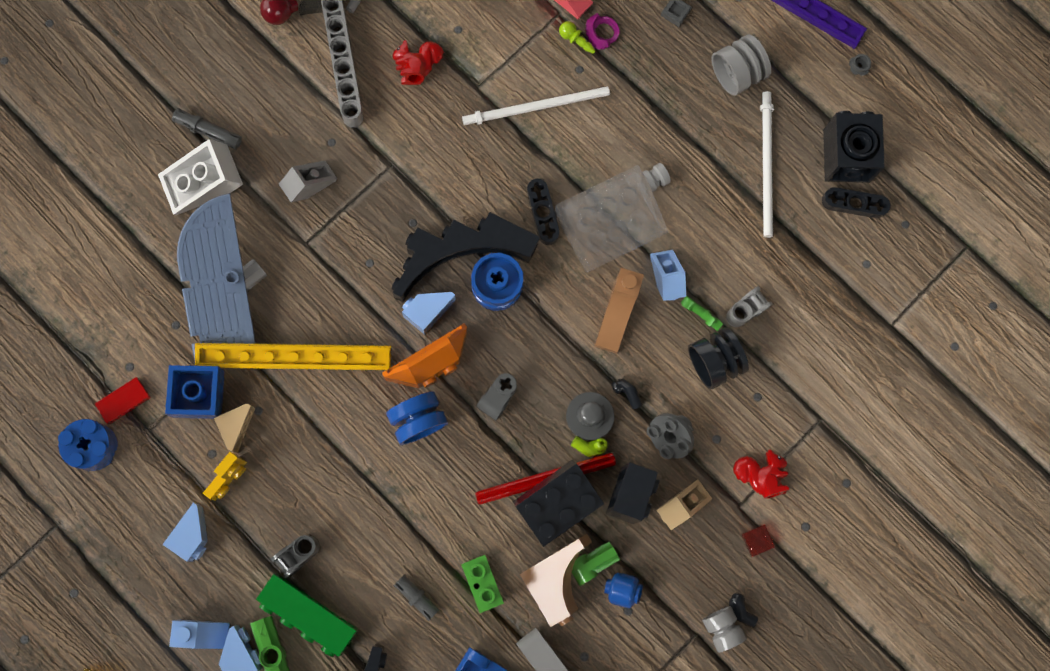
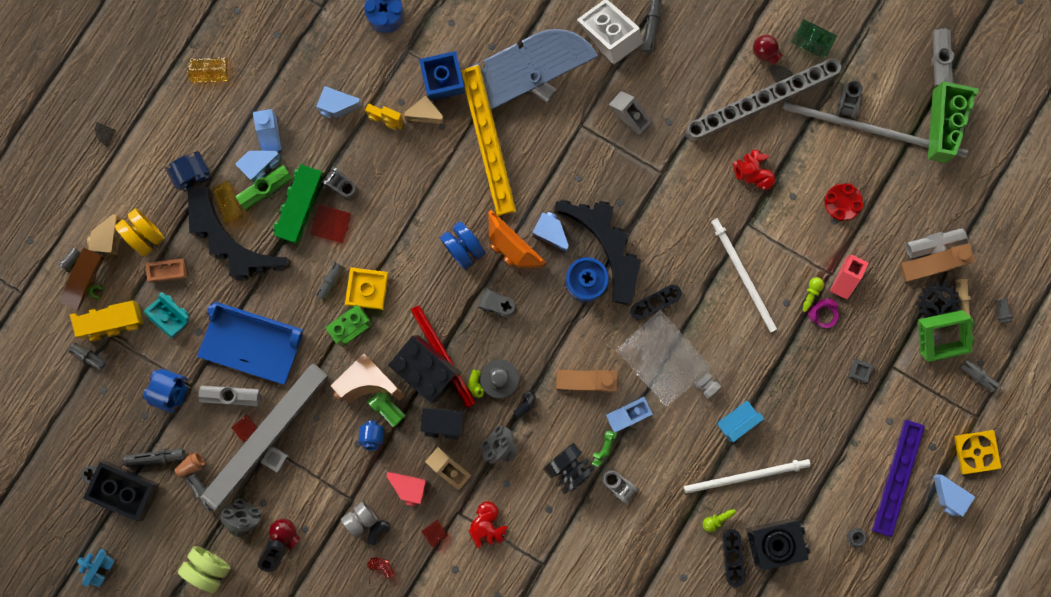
camera: 85 degrees right, 5 degrees up
red tile [95,377,151,425] -> none
light grey wheel [711,34,771,96] -> none
none -> clear red piece [310,204,351,243]
none -> yellow plate [345,267,389,311]
none -> clear red arm [367,557,395,579]
none -> coral slope [387,472,427,506]
none -> lime bar [702,509,736,533]
none -> dark azure panel [717,401,764,442]

